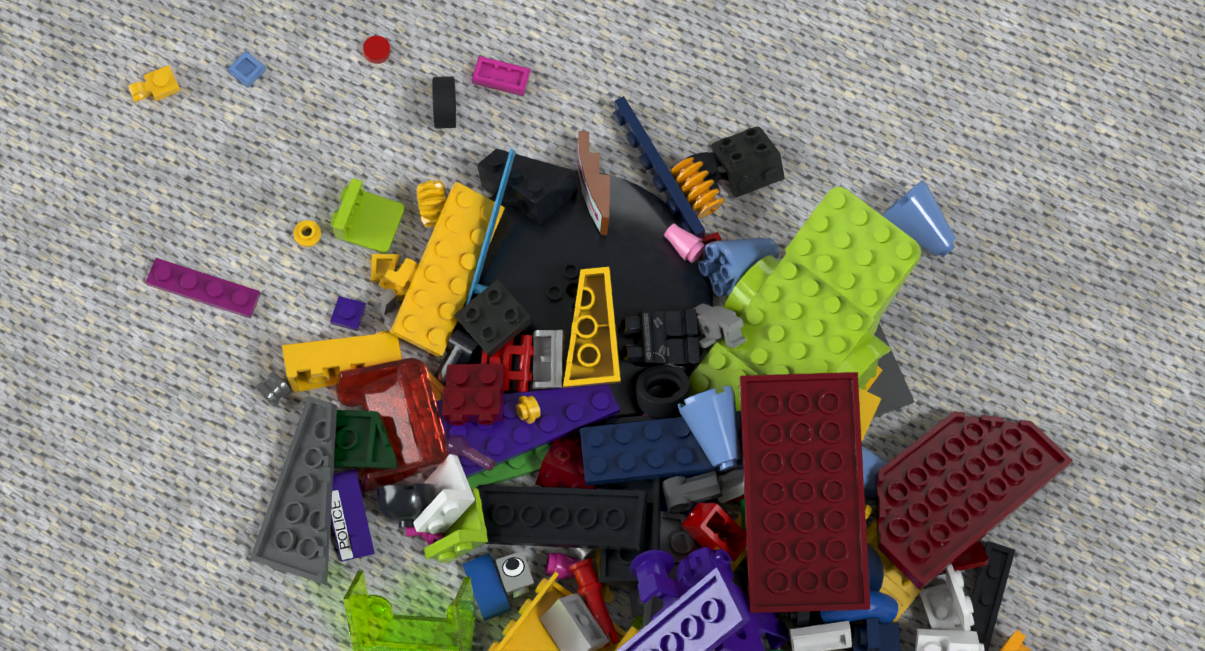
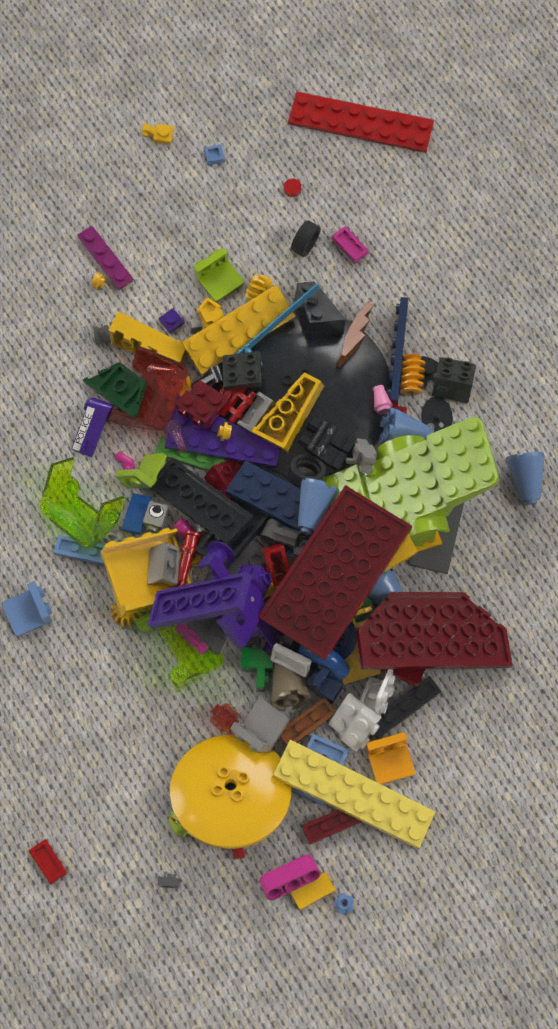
camera: 40 degrees right, 0 degrees up
dark grey wing [250,396,337,585] -> none
yellow plate [293,220,321,247] -> none
black cylinder [377,483,435,528] -> none
white bracket [413,454,475,534] -> none
none -> yellow plate [91,273,106,290]
none -> black piece [421,397,453,432]

